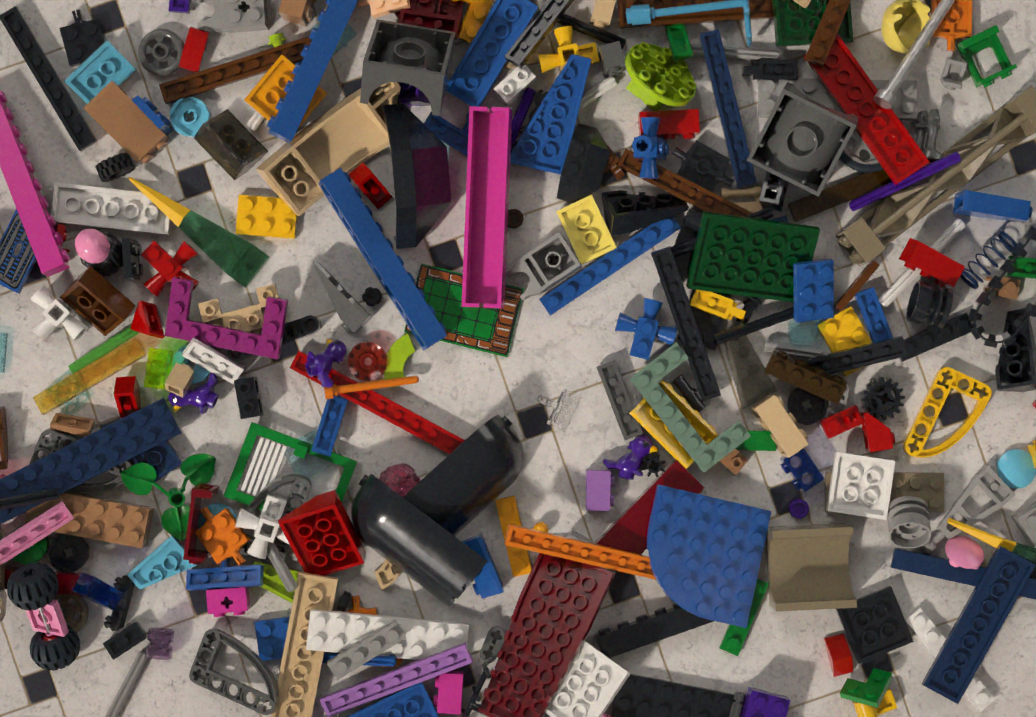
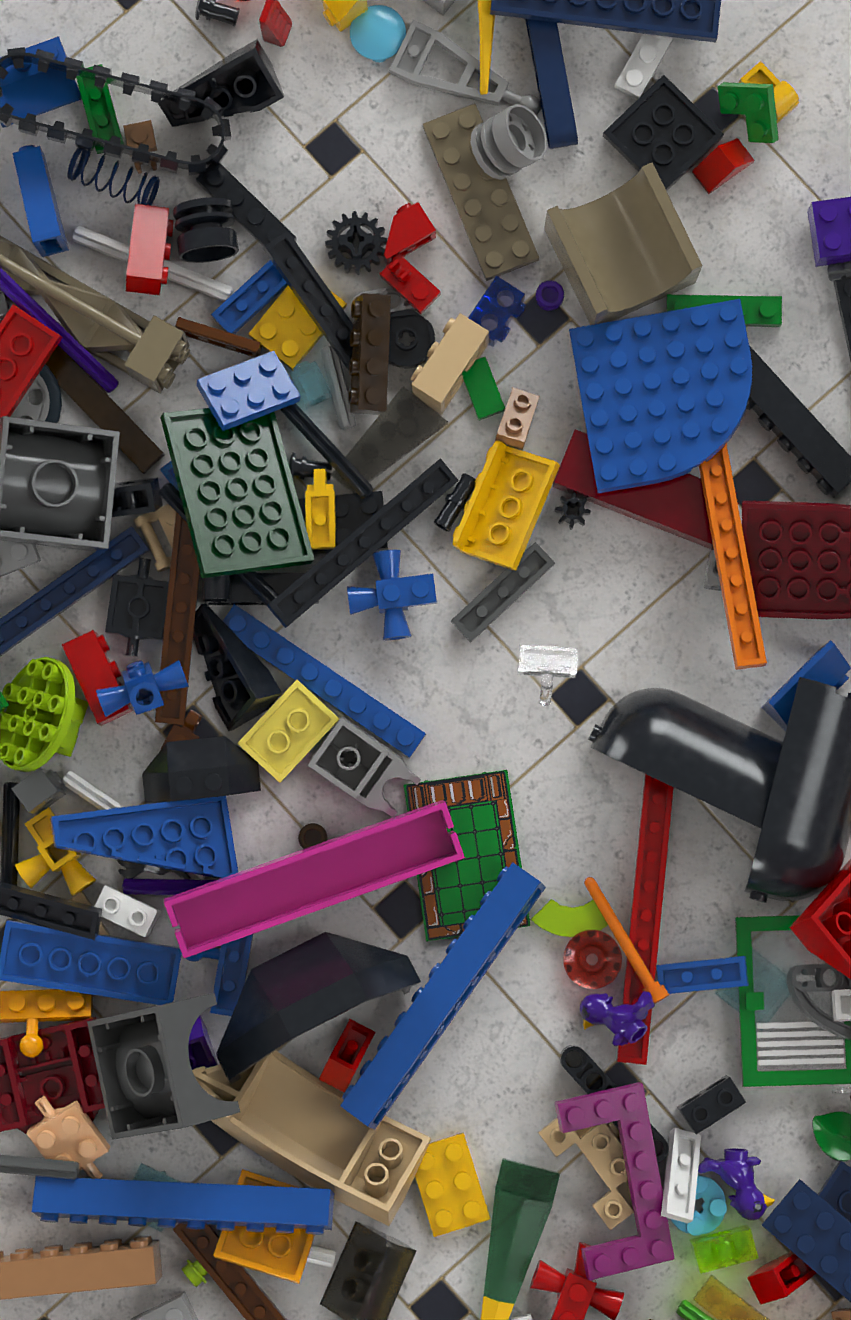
camera: 105 degrees left, 5 degrees down
red slope [130,300,165,339] -> none
tan brick [165,363,194,398] -> none
dark grey wedge [313,260,372,334] -> none
black plate [362,287,382,306] -> none
clear pink piece [378,463,420,497] -> none
light orange plate [495,495,549,577] -> none
medium lavender brick [586,470,614,511] -> none
dark purple animal [602,435,658,480] -> none
sand green plate [630,342,751,473] -> none
white plate [826,452,895,520] -> none
yellow beam [903,367,992,458] -> none
bright pink dish [945,536,984,569] -> none

